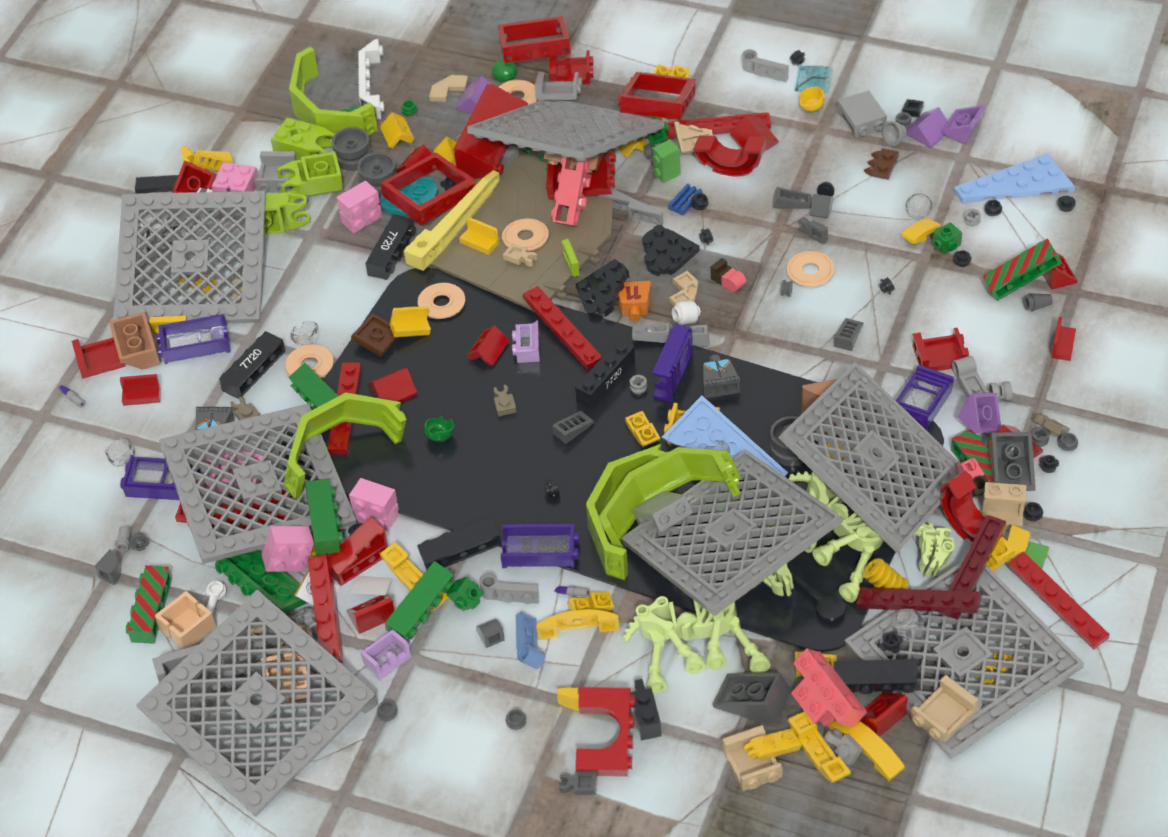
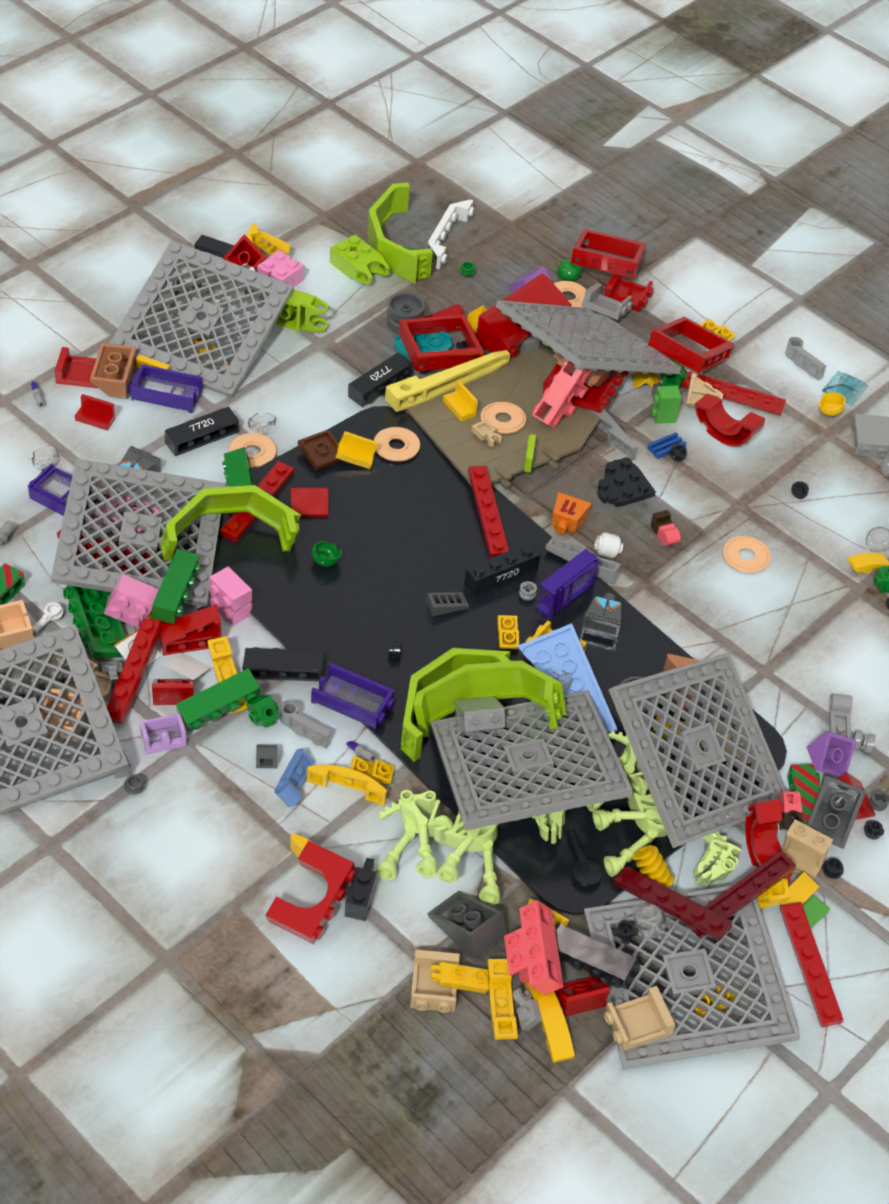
camera: 15 degrees right, 0 degrees up
dark grey plate [129,532,149,551] -> none
dark tan plate [230,396,260,420] -> none
light grey panel [255,151,296,193] -> none
lime brick [277,152,343,196] -> none
dark grey wheel [331,127,372,171] -> none
bright pink piece [337,181,382,234] -> none
yellow panel [380,112,414,149] -> none
tan tile [429,75,468,102] -> none
red panel [467,325,509,366] -> none
dark tan plate [494,385,517,417] -> none
dark grey plate [505,709,527,730] -> none
lavender window [512,320,540,363] -> none
dark grey plate [559,771,598,795] -> none
black plate [575,259,629,318] -> none
tan tile [669,271,698,306] -> none
black plate [699,228,713,246] -> none
red slope [730,116,779,151] -> none
dark grey slope [773,187,811,209] -> none
dark grey bush [781,280,793,297] -> none
black plate [790,50,805,65] -> none
dark grey plate [798,217,828,244] -> none
dark grey brick [810,194,833,218] -> none
dark grey slope [834,318,864,351] -> none
reddish brown plate [864,148,899,180] -> none
black plate [879,277,895,295] -> none
dark purple door [896,365,954,431] -> none
red panel [912,327,969,371] -> none

